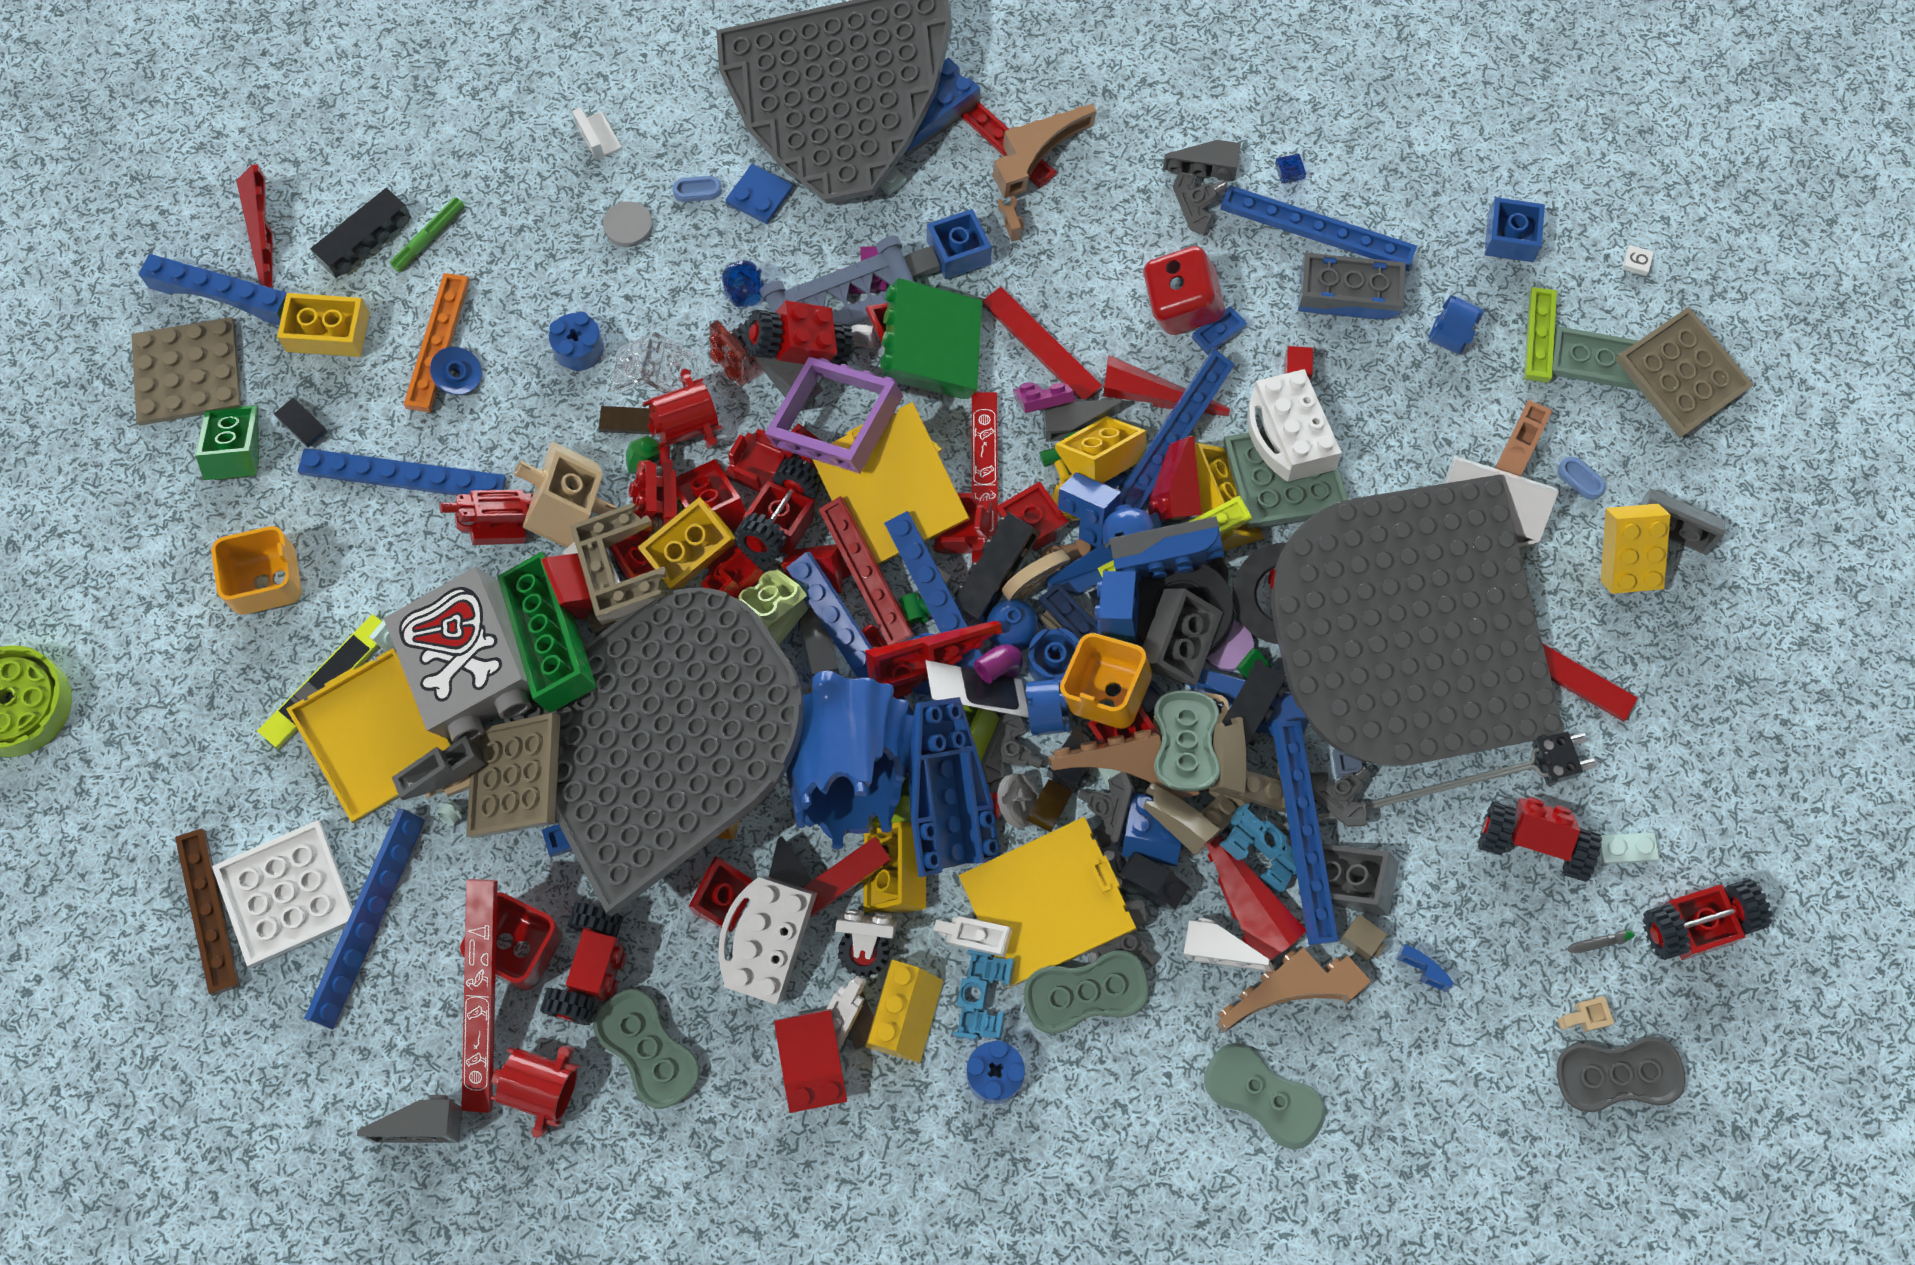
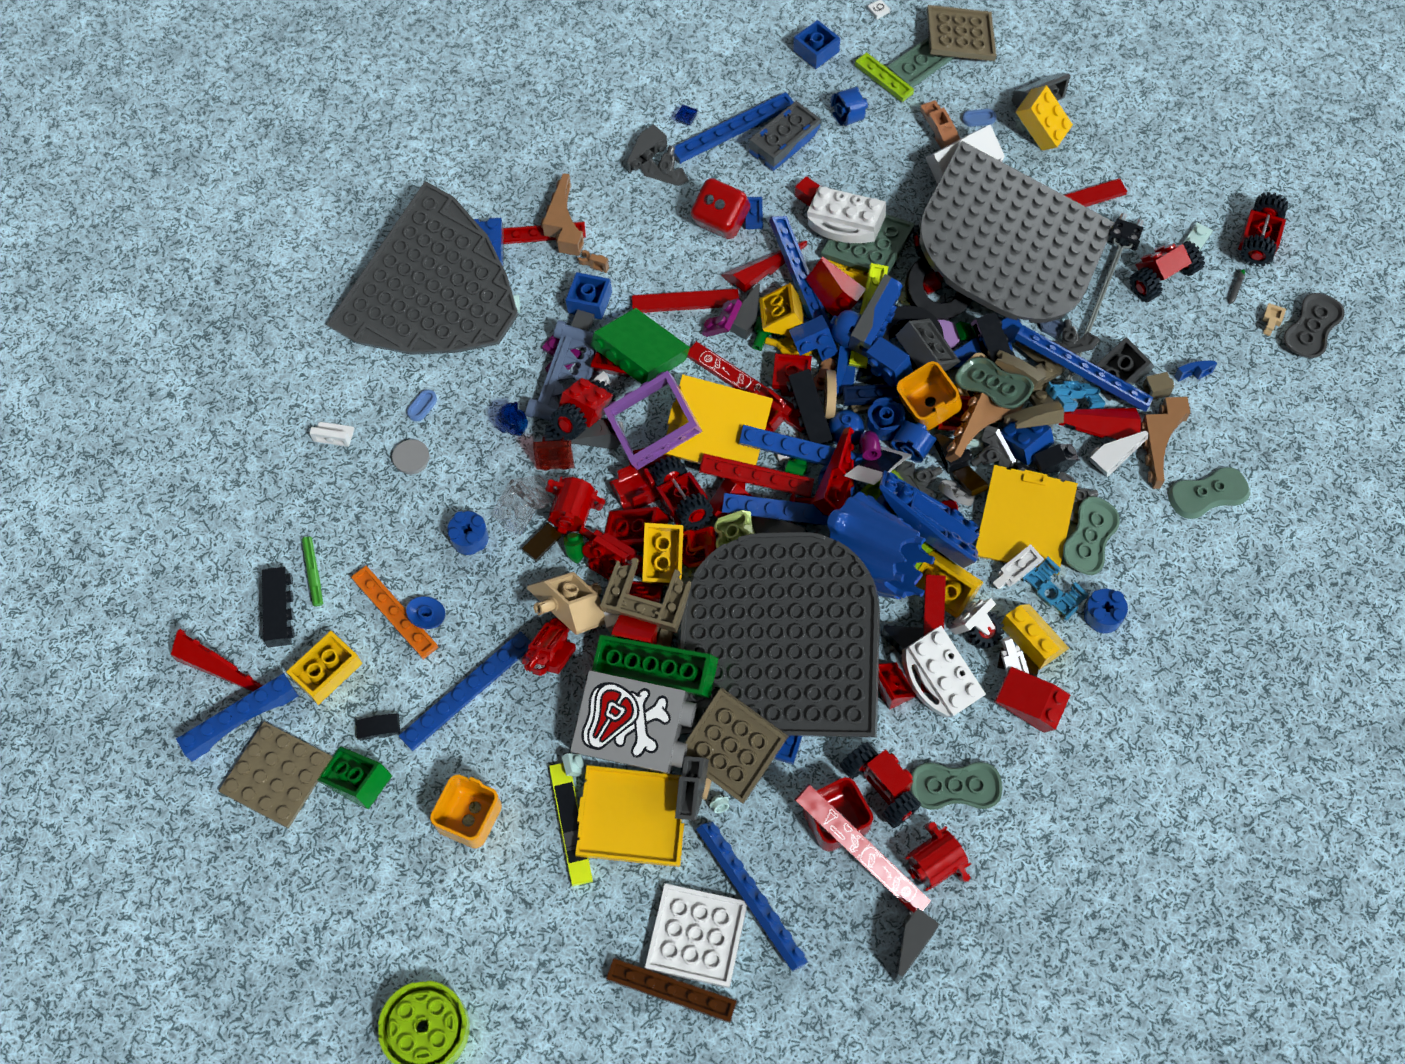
camera: 50 degrees left, 5 degrees down
blue plate [725,163,793,225] -> none

